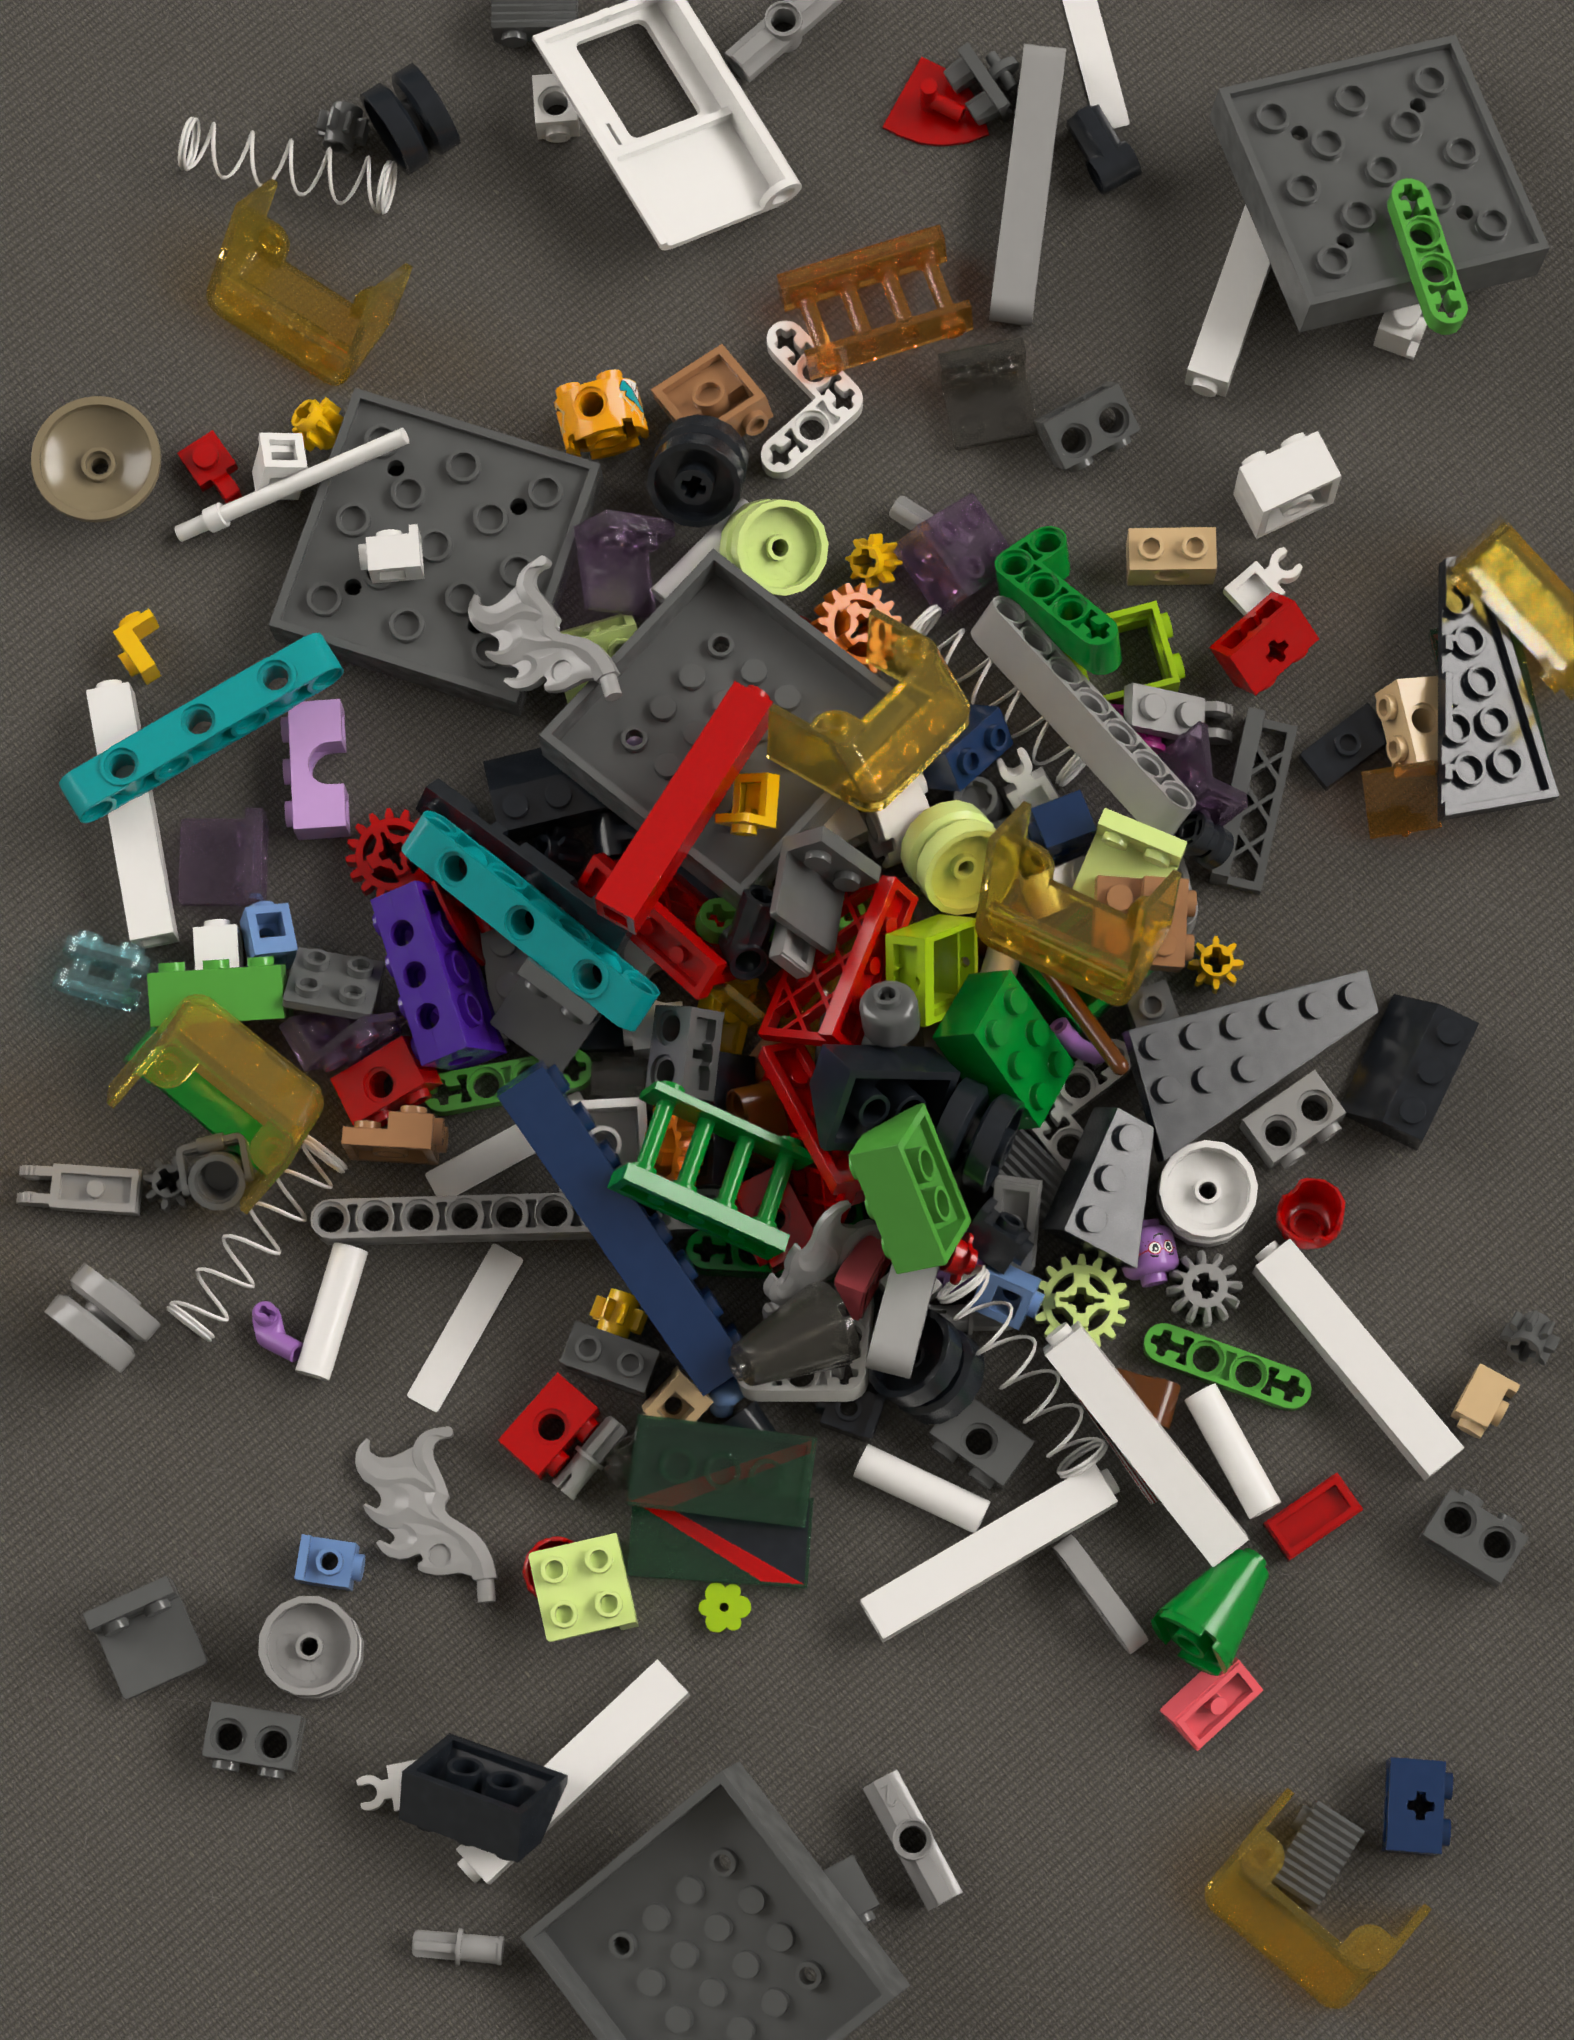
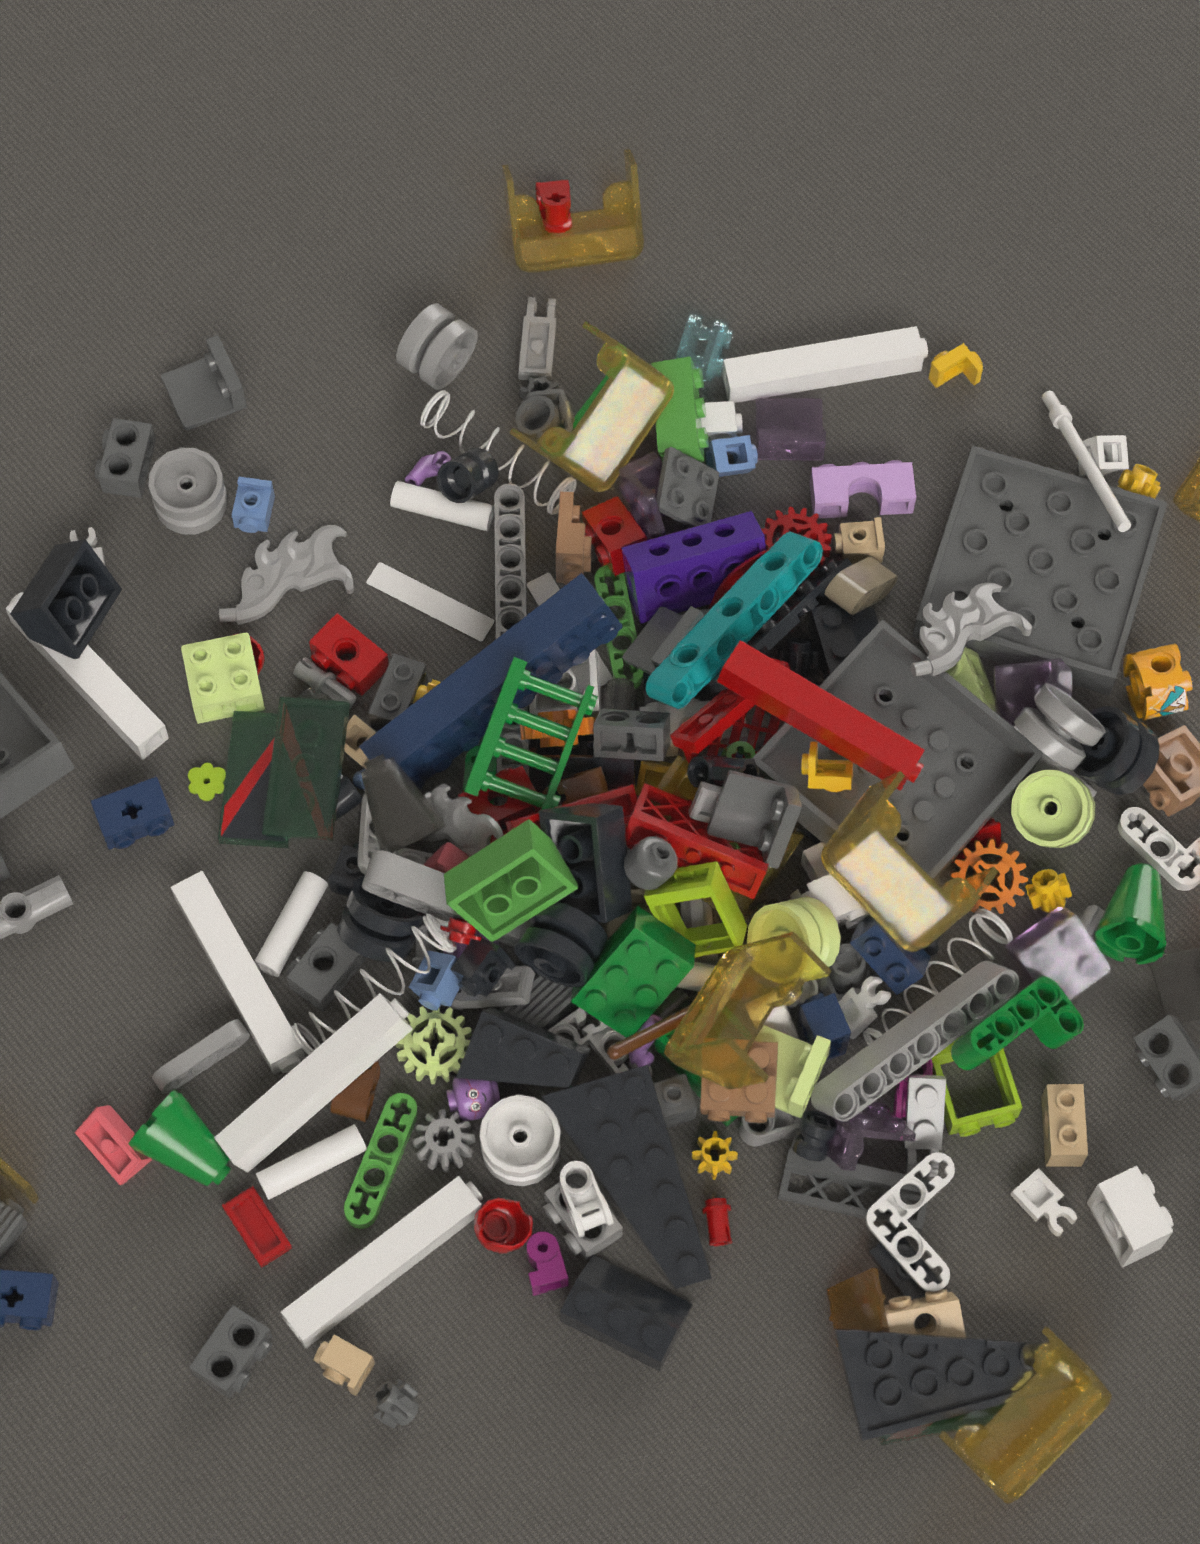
camera: 85 degrees right, 10 degrees down
dark tan dish [31,396,161,522] -> none
teal beam [59,633,344,823] -> none
red plate [177,430,243,504] -> none
white brick [358,524,425,584] -> none
red brick [1209,591,1319,696] -> none
none -> dark blue brick [90,777,175,850]
none -> black wheel [437,448,499,503]
none -> magenta leg [527,1232,569,1296]
none -> white piece [559,1161,614,1237]
none -> red pin [702,1198,733,1246]
none -> dark tan beam [824,556,898,615]
none -> tan brick [833,517,885,564]
none -> white beam [866,1152,955,1292]
none -> light grey wheel [1014,683,1106,770]
none -> green cone [1095,863,1167,964]

